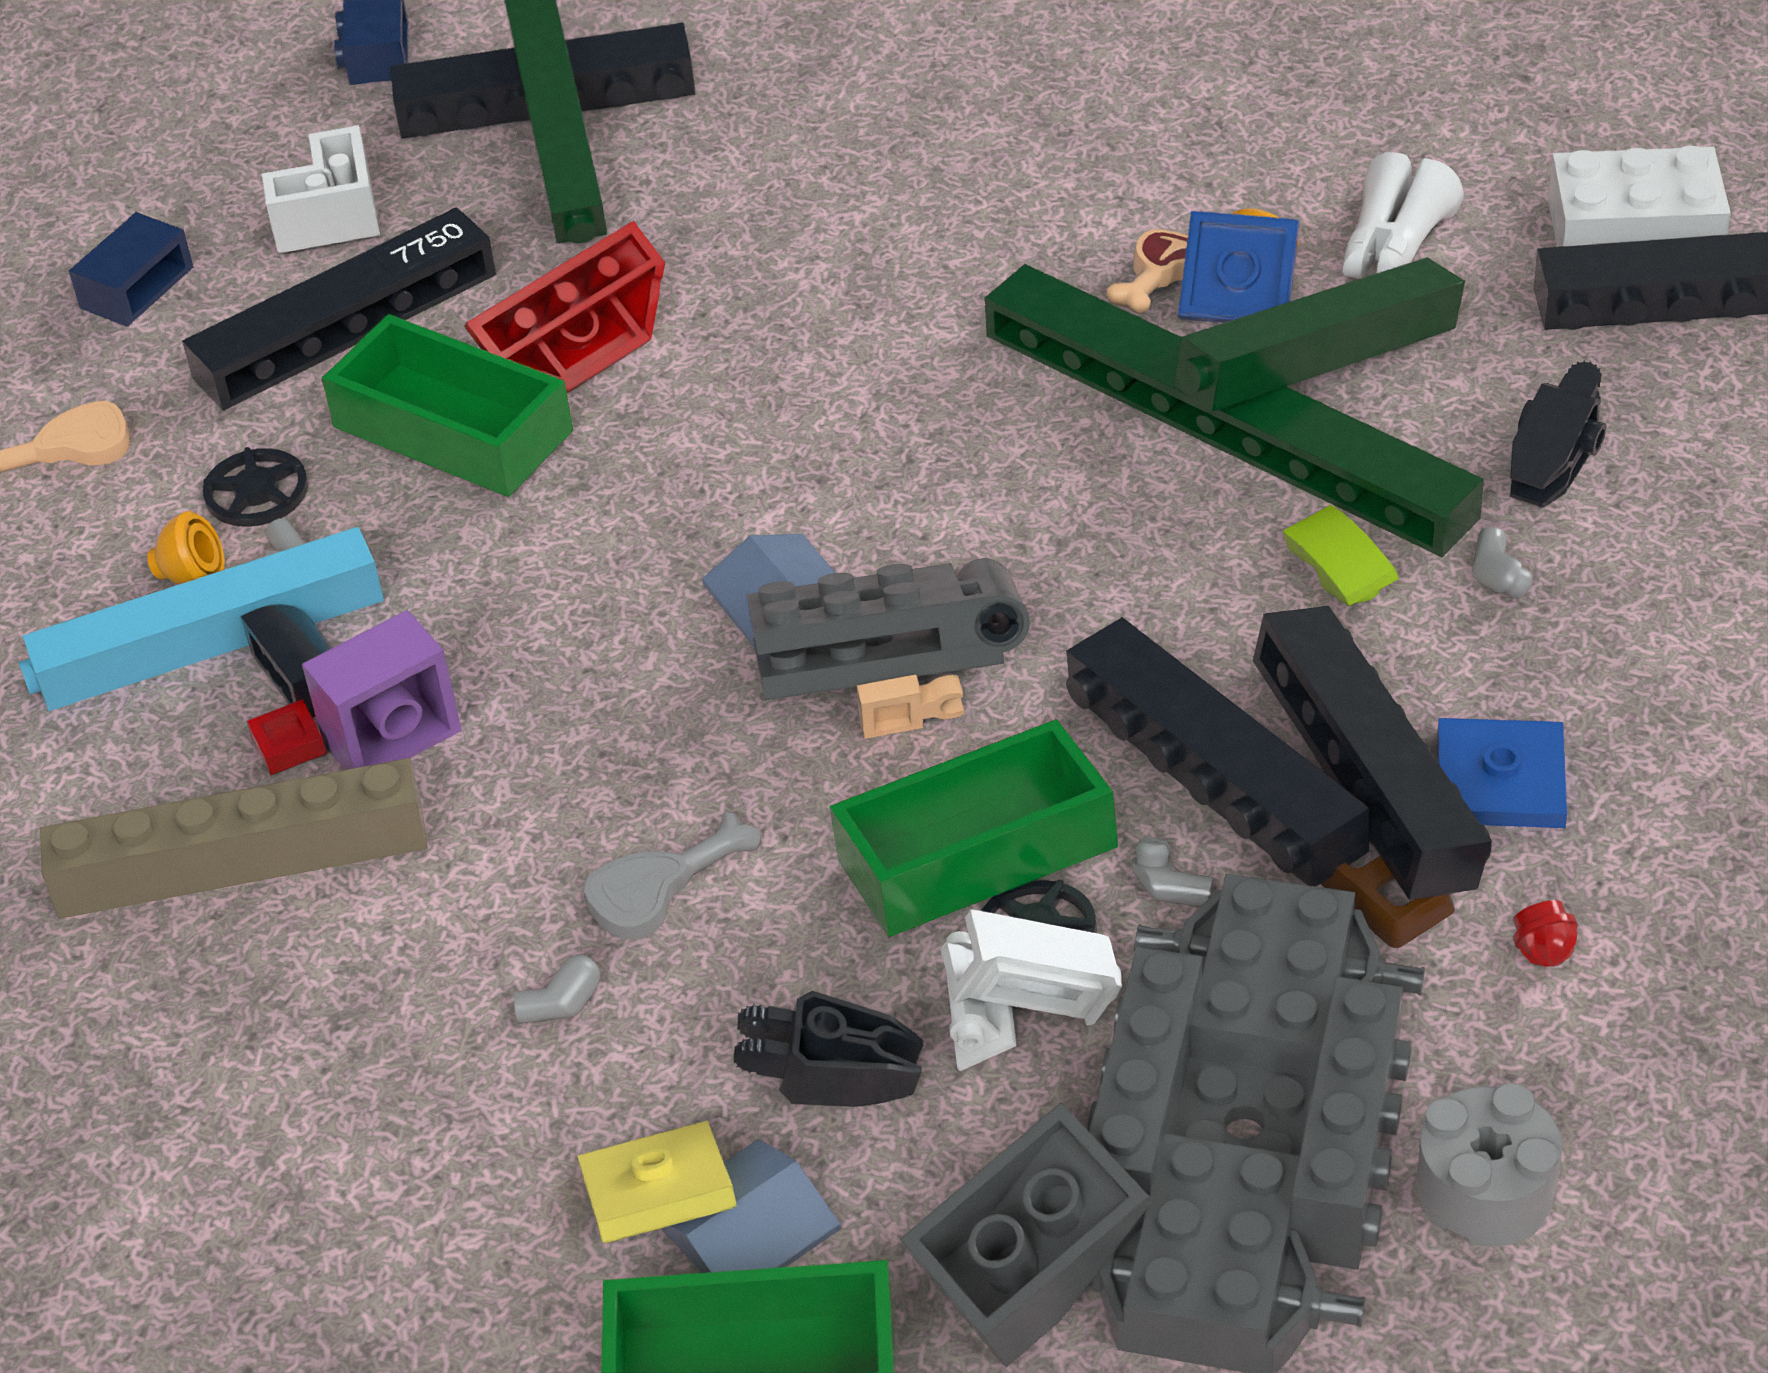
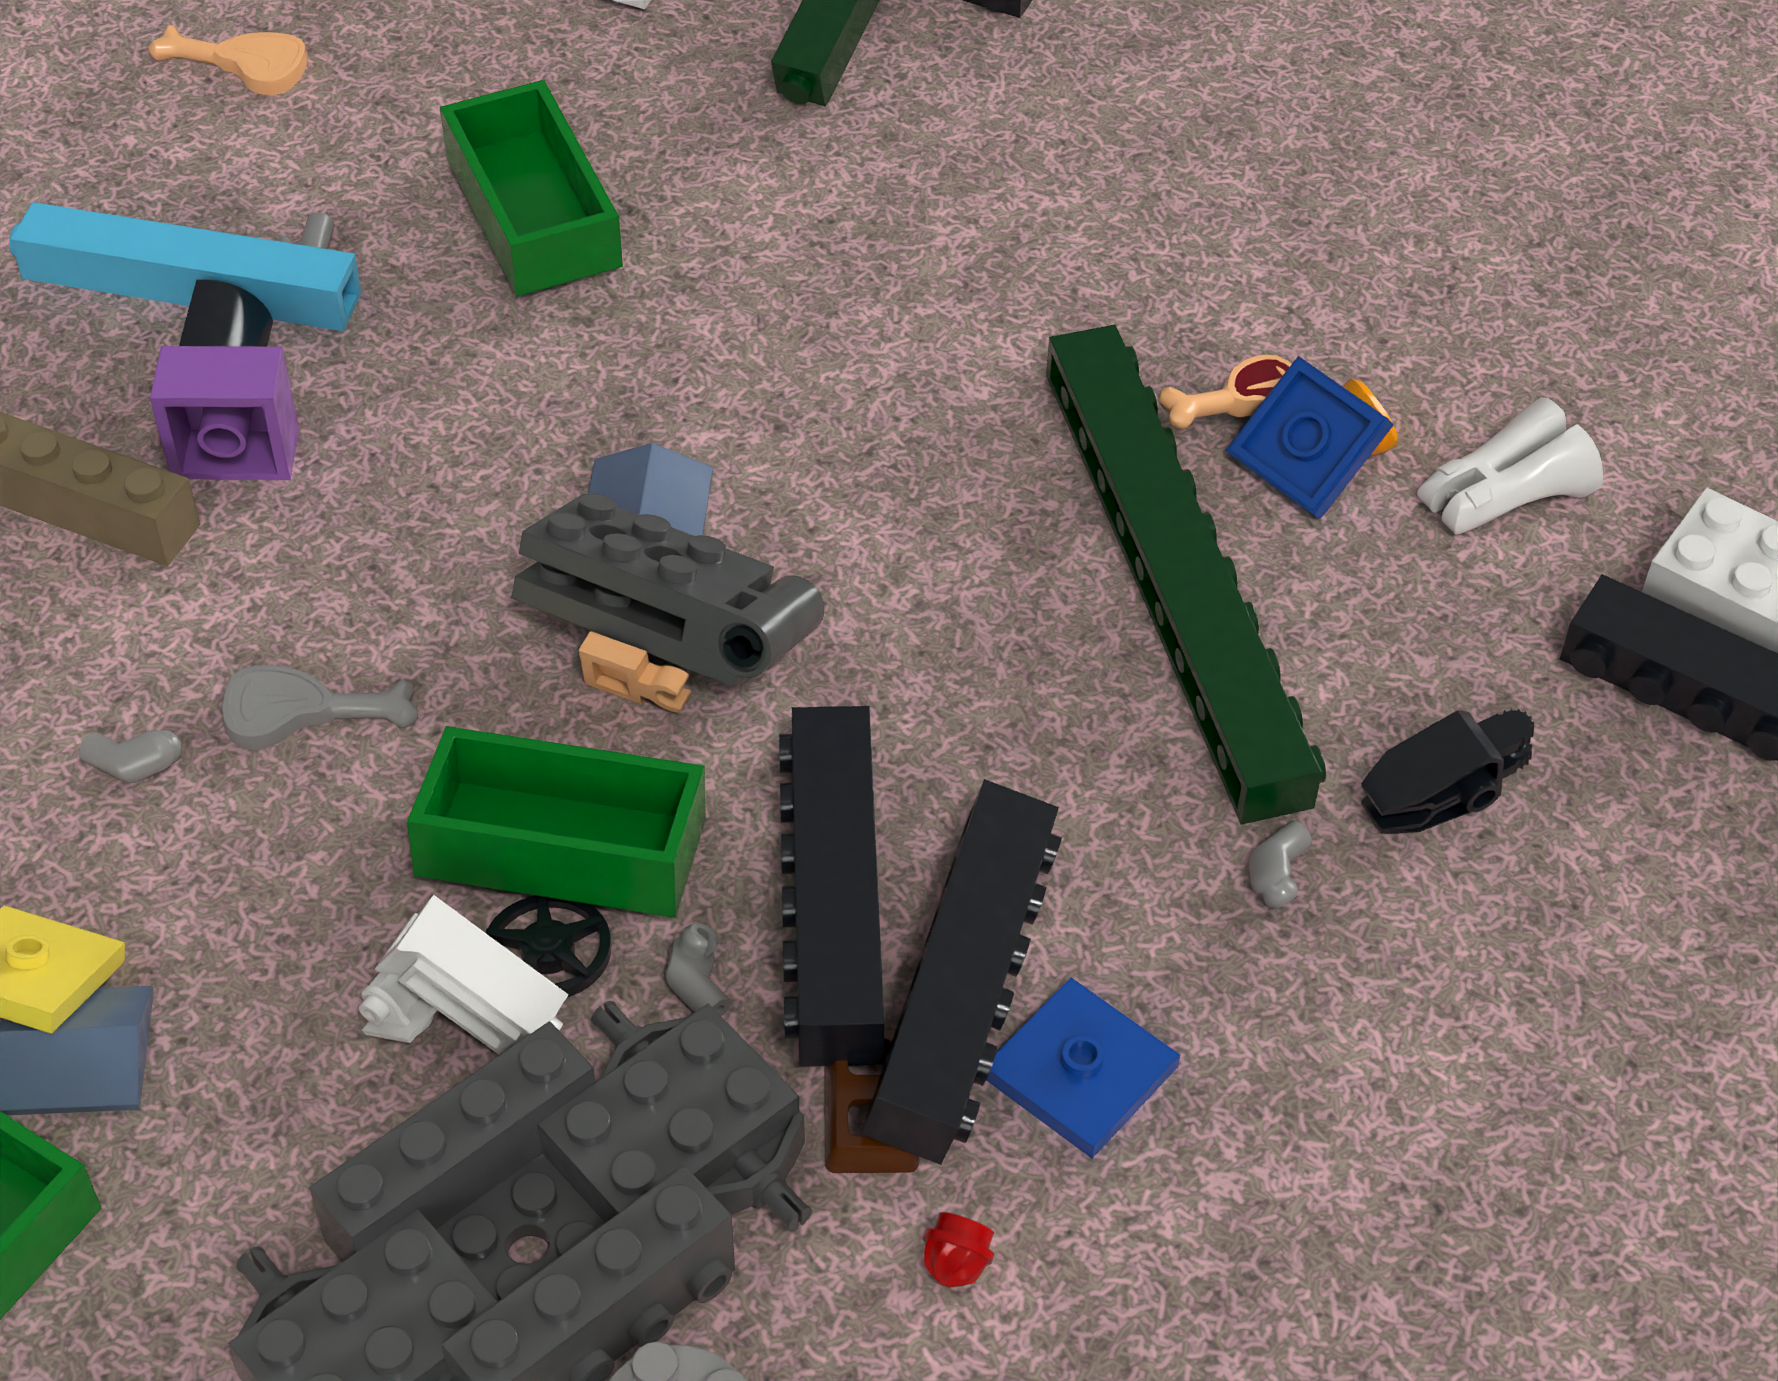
camera: 30 degrees right, 5 degrees up
light orange brick [147,511,225,585] -> none
black brick [182,207,496,411] -> none
black wheel [203,447,308,527] -> none
red plate [246,699,327,776] -> none
red wedge [464,220,666,393] -> none
black hinge [733,991,924,1107] -> none
dark grey slope [900,1102,1152,1367] -> none
dark green brick [1174,257,1465,412] -> none
lime slope [1282,504,1399,606] -> none

